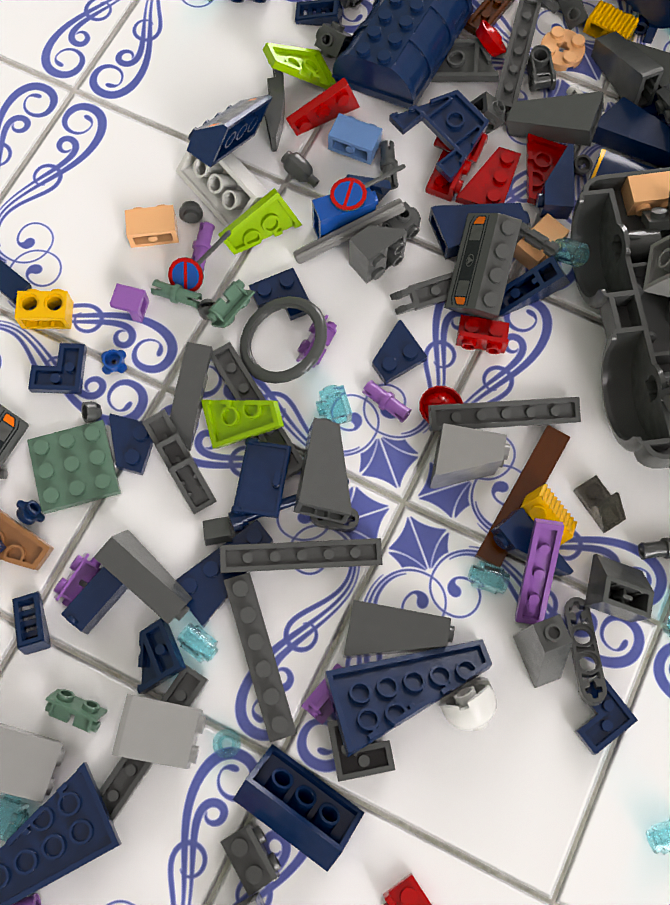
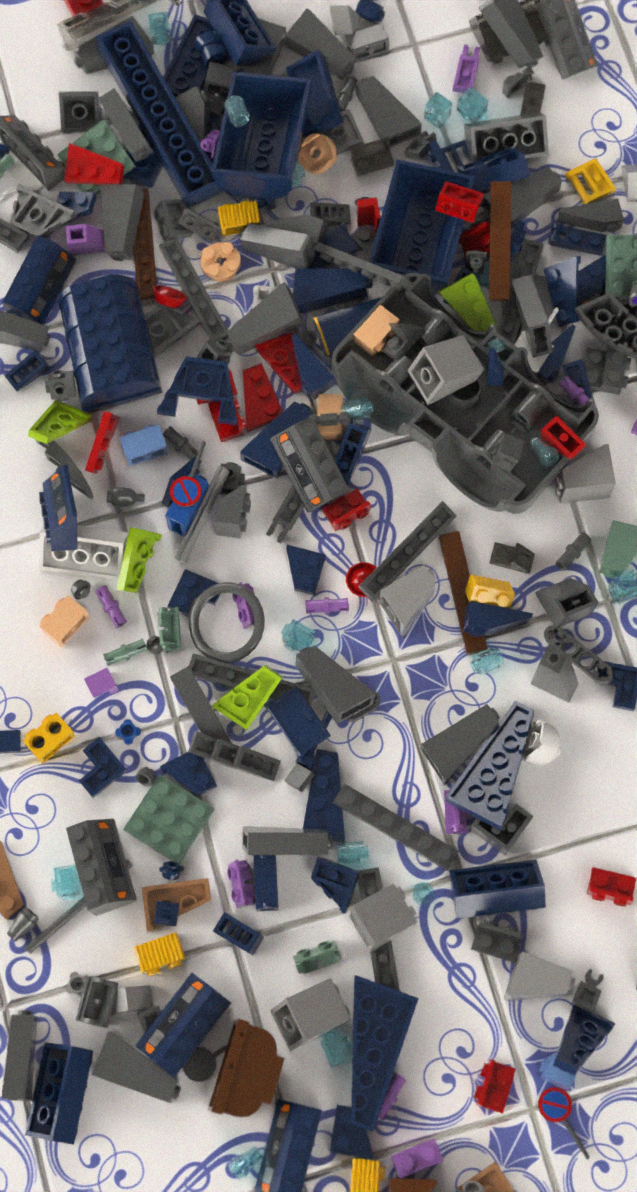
camera: 40 degrees left, 0 degrees up
piece [168,230,231,292] -> none
dark grey plate [220,538,383,573] -> none
medium lavender plate [515,518,564,624] -> none
dark grey piece [526,45,556,92] -> none

